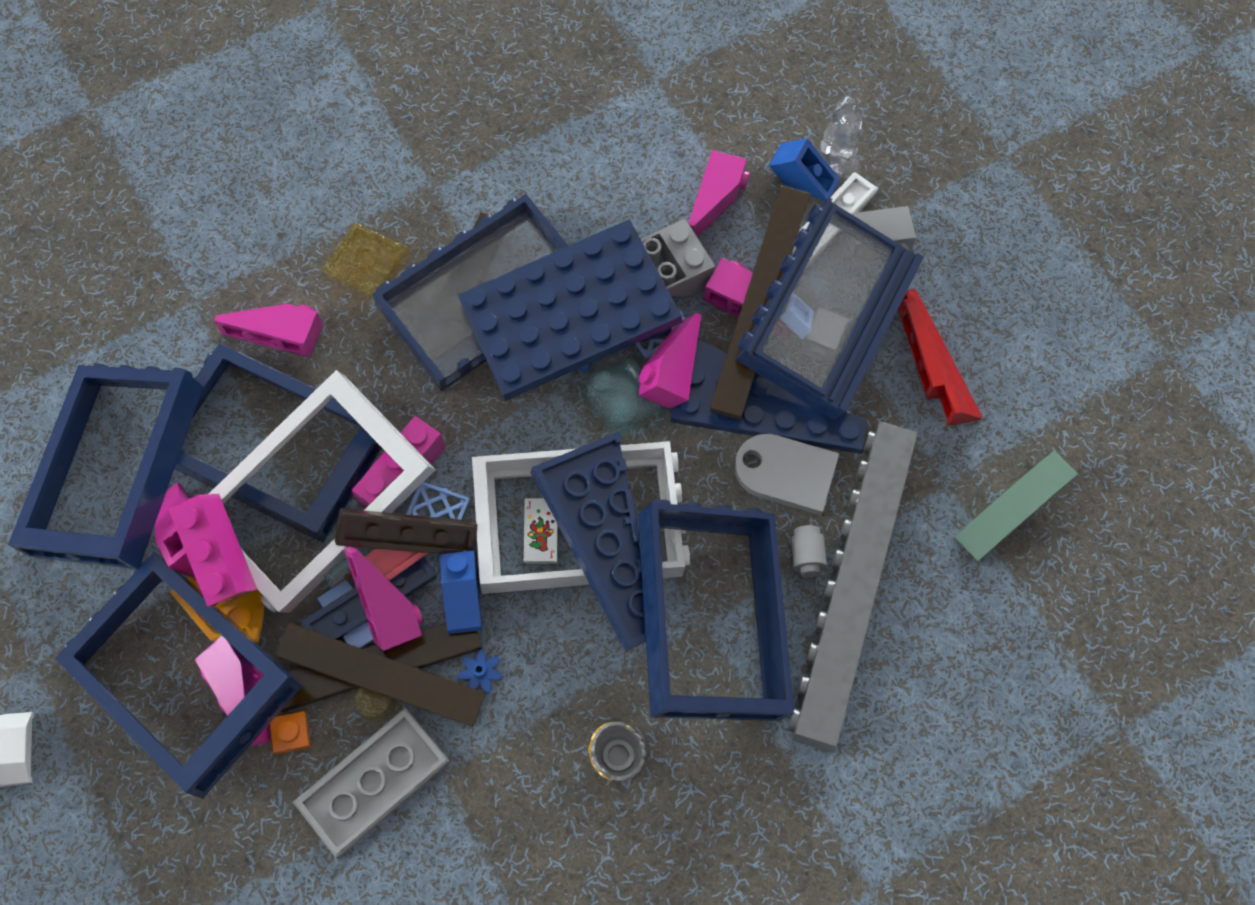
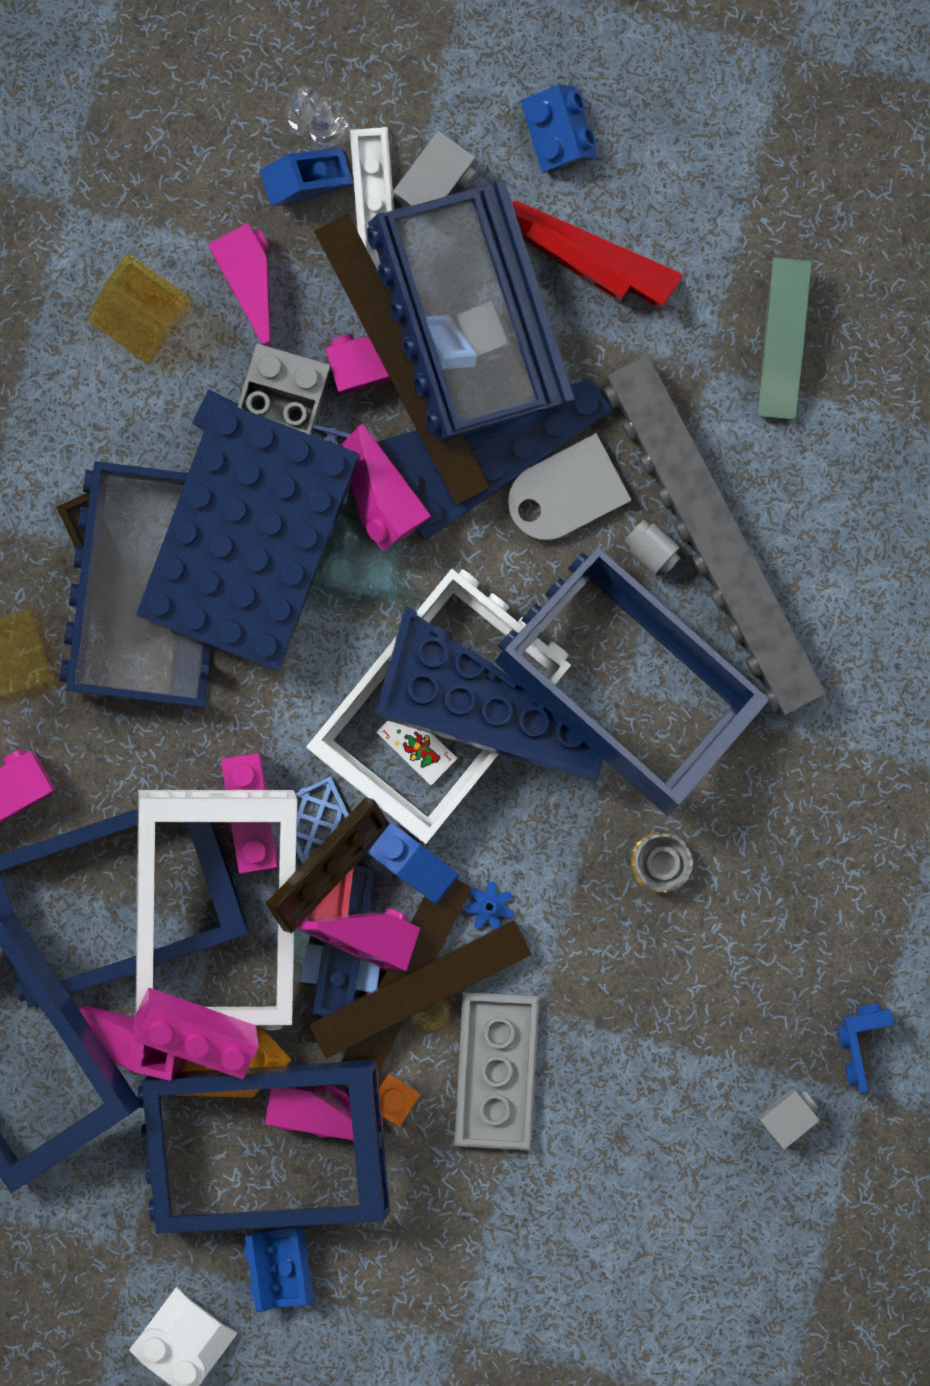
camera: 45 degrees left, 20 degrees up
none -> clear yellow slope [87,252,193,365]
none -> blue bracket [244,1226,314,1312]
none -> blue bracket [520,84,597,173]

